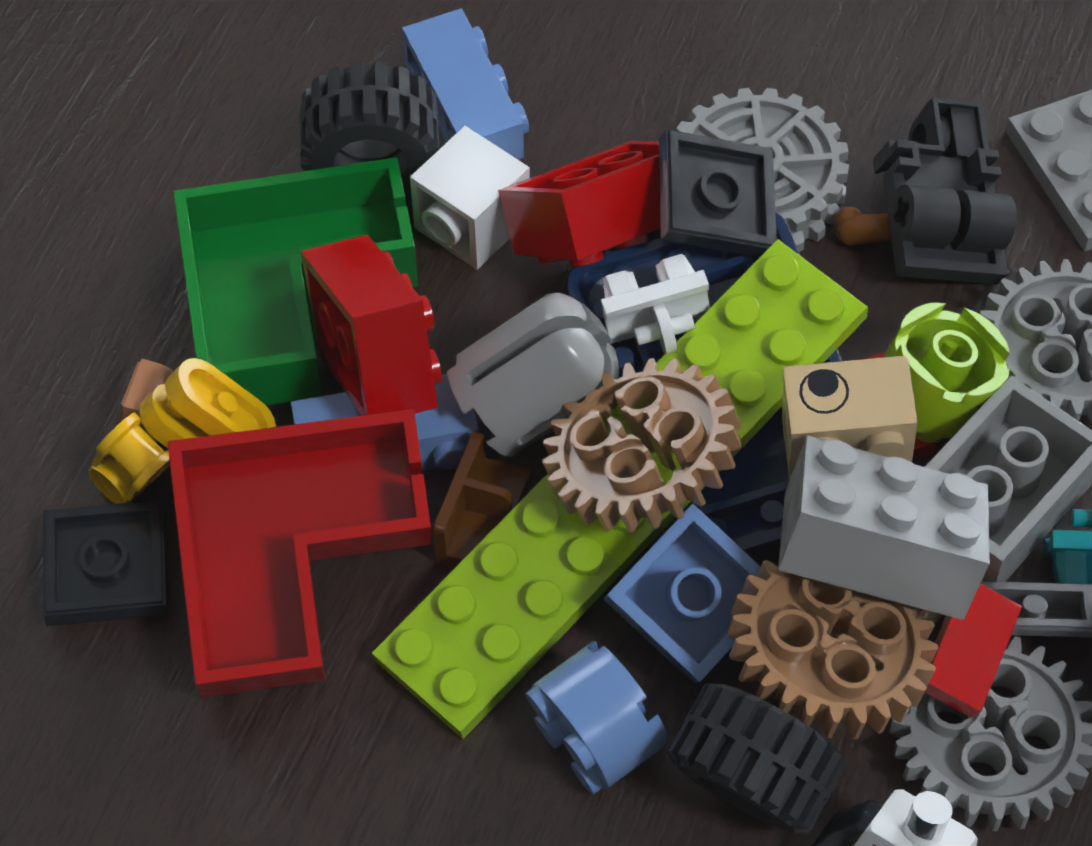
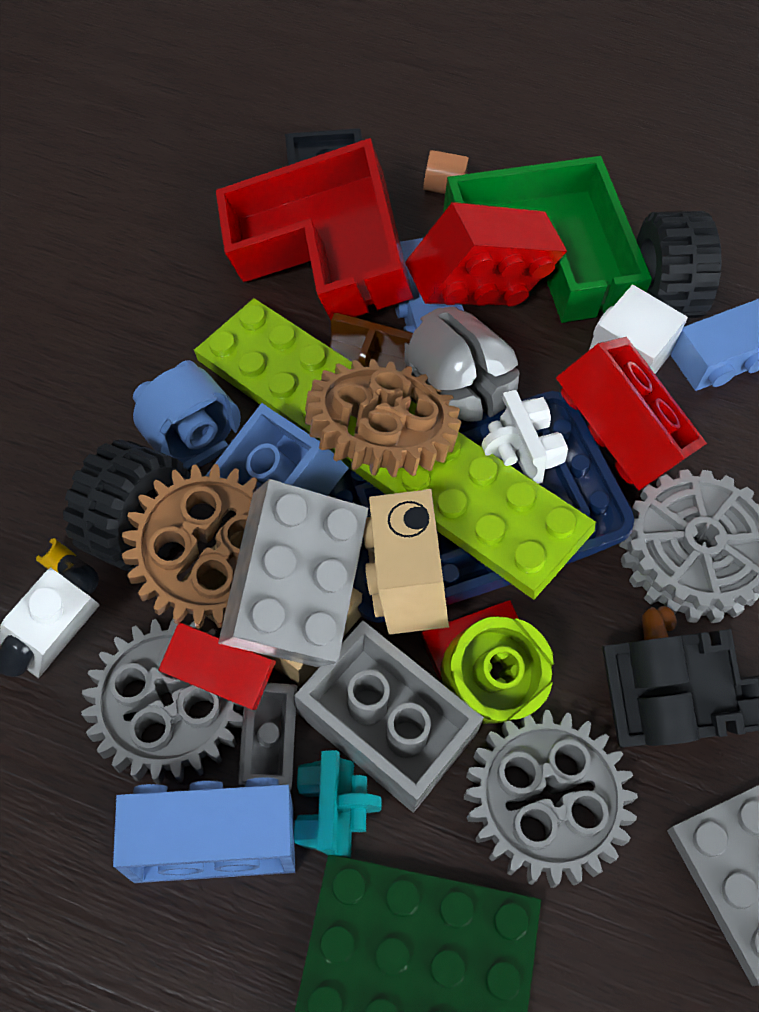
camera: 85 degrees right, 5 degrees up
yellow piece [88,412,170,504] -> none
yellow brick [139,358,276,448] -> none
black plate [659,129,777,257] -> none

